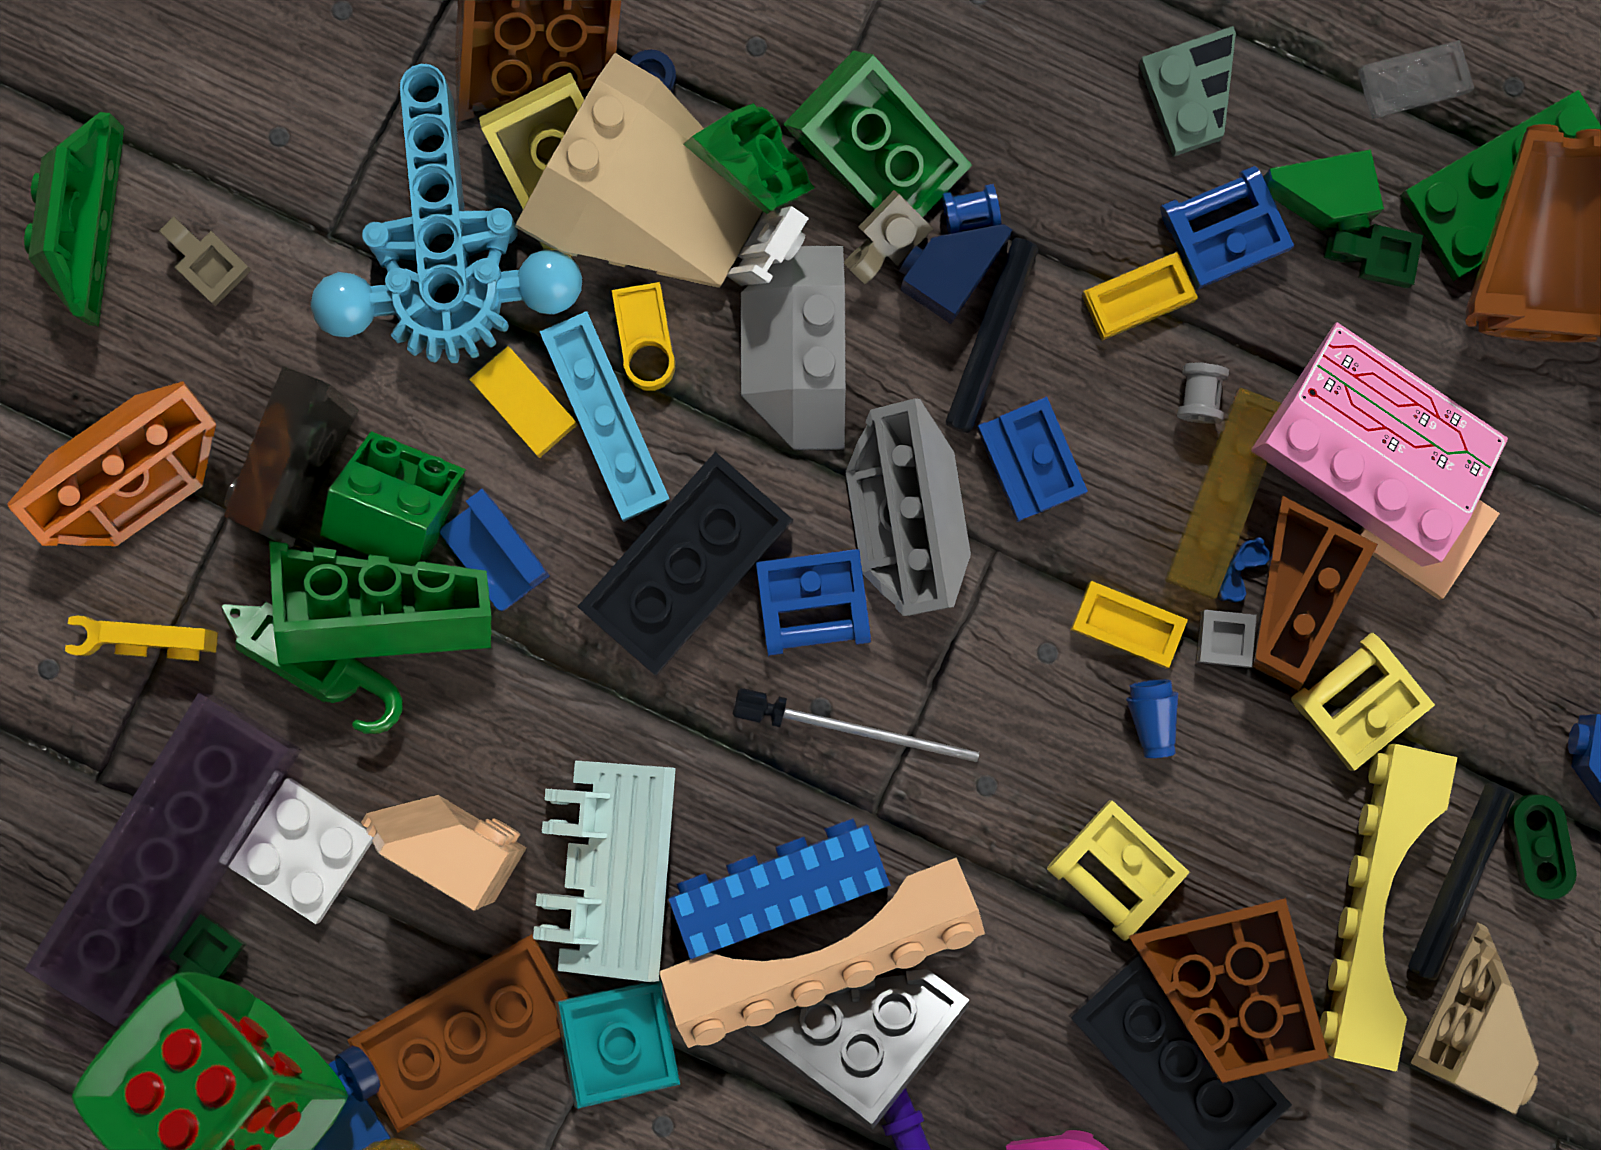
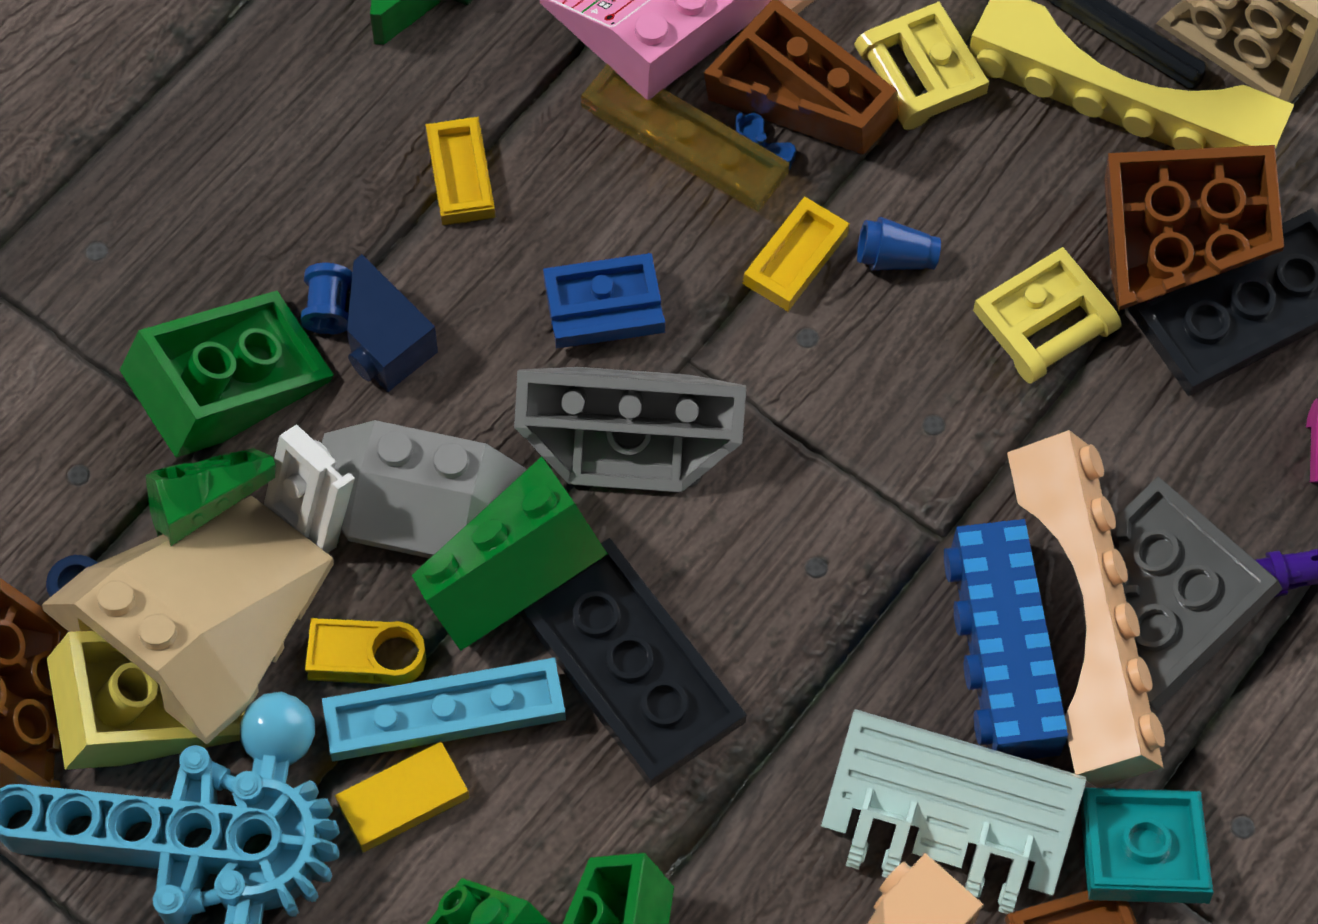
camera: 75 degrees left, 20 degrees down
blue panel [440,489,550,611] -> none
flat silver piece [732,688,979,762] -> none
blue plate [756,549,871,656] -> none
dark tan plate [844,190,934,284] -> none
black axle [946,238,1038,433] -> none
sand green wing [1138,26,1236,157] -> none
blue plate [1160,166,1294,290] -> none
light grey bush [1177,363,1229,424] -> none
light grey plate [1196,610,1257,668] -> none
none -> green wedge [412,456,607,651]

